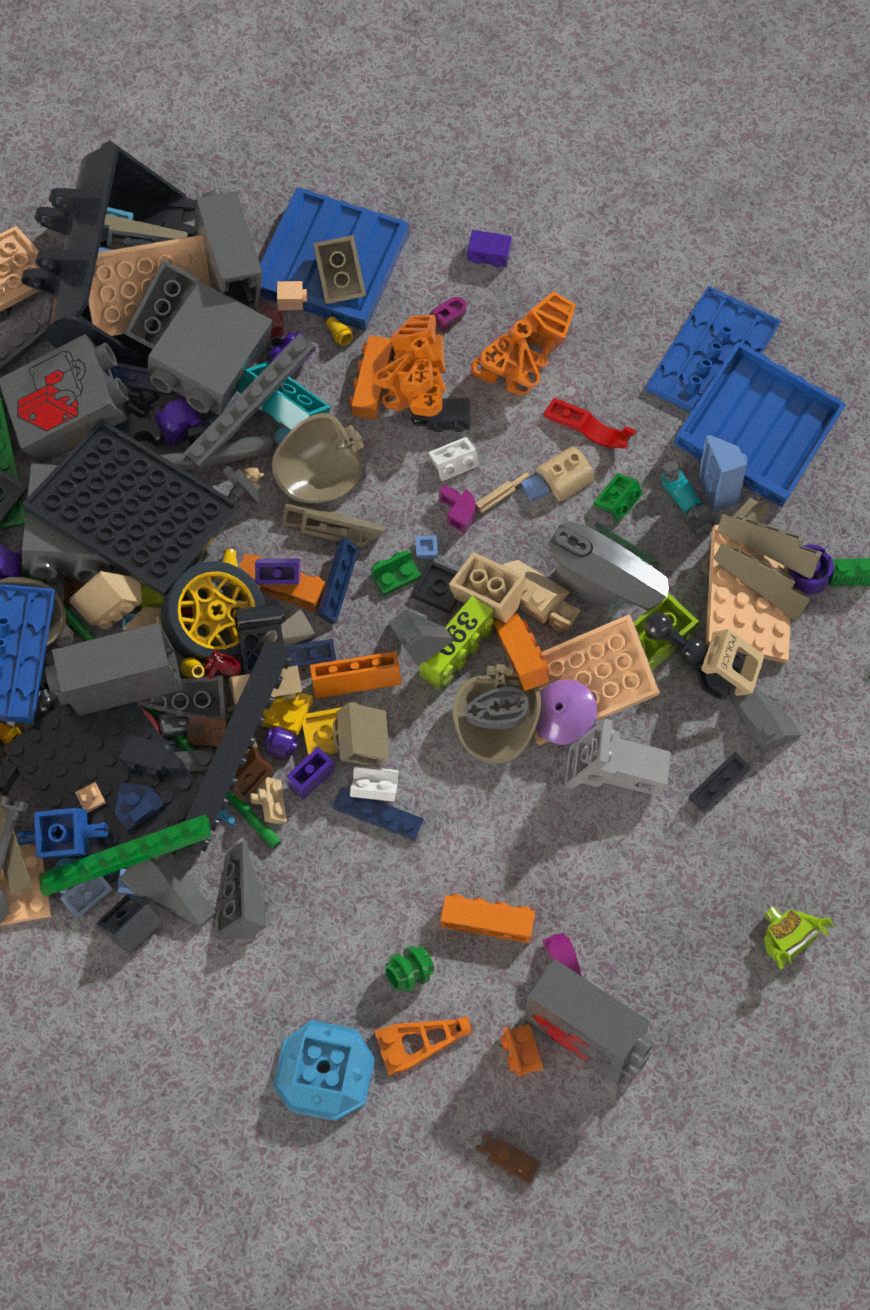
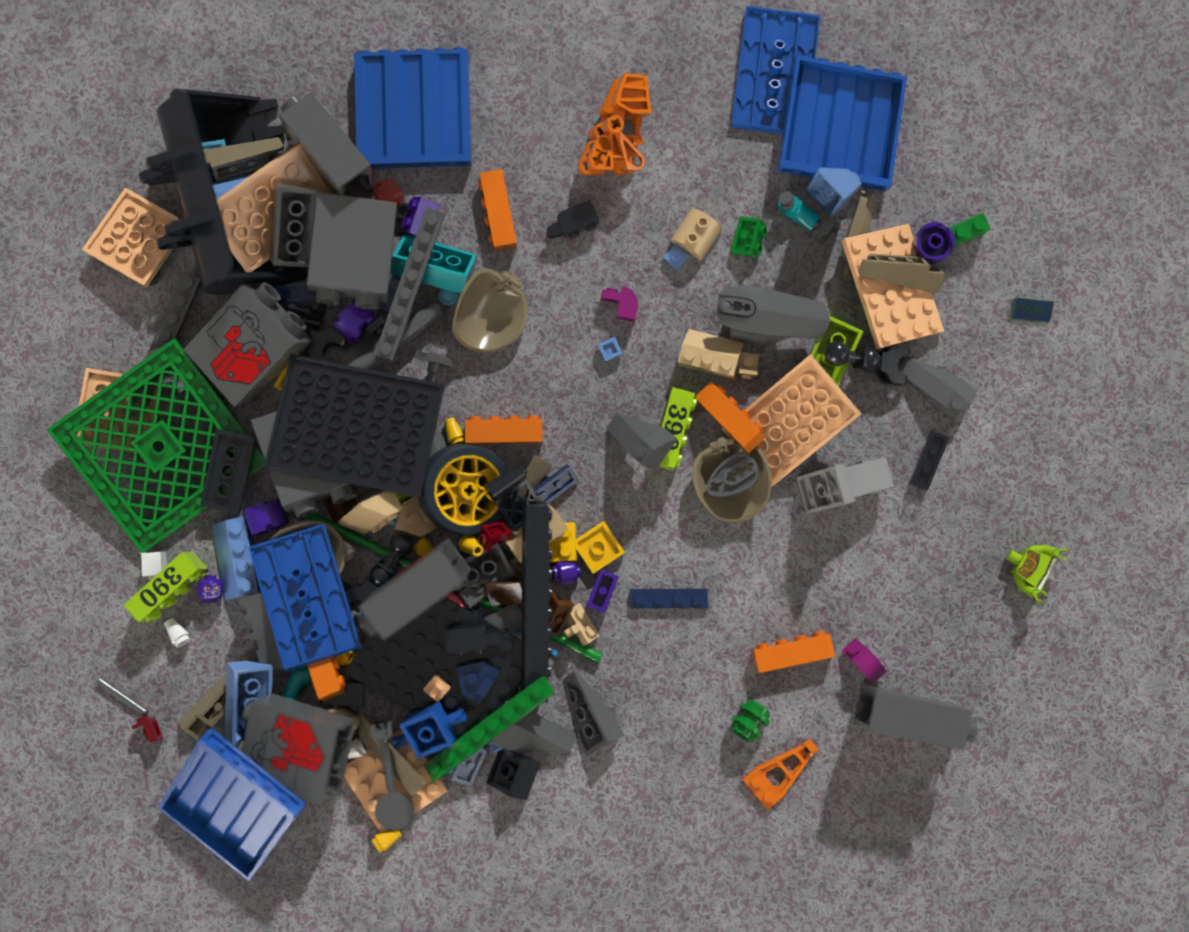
camera: 25 degrees left, 20 degrees up
tan plant [243,467,264,488] -> none
dark purple brick [255,558,301,584] -> none
dark azure piece [273,1020,375,1121] -> none
light nougat brick [277,281,307,310] -> none
dark tan wedge [281,499,386,547] -> none
orange brick [310,651,402,699] -> none
dark tan slope [313,235,366,304] -> none
dark blue plate [317,538,359,624] -> none
yellow cone [326,317,353,346] -> none
dark tan brick [333,702,390,767] -> none
white bracket [350,766,399,801] -> none
green bracket [371,550,421,596] -> none
orange piece [373,315,446,416] -> none
black tile [411,560,458,614] -> none
white bracket [428,437,479,481] -> none
magenta plate [429,297,467,331] -> none
tan slope [449,552,526,623] -> none
dark purple brick [467,230,512,267] -> none
tan axle [475,472,530,514] -> none
reddish brown plate [476,1134,541,1184] -> none
orange bracket [500,1024,543,1077] -> none
medium lavender dish [536,680,597,745] -> none
red piece [544,398,636,449] -> none
clear green piece [595,522,660,567] -> none
tan window [701,629,764,696] -> none
dark tan wedge [718,514,822,579] -> none

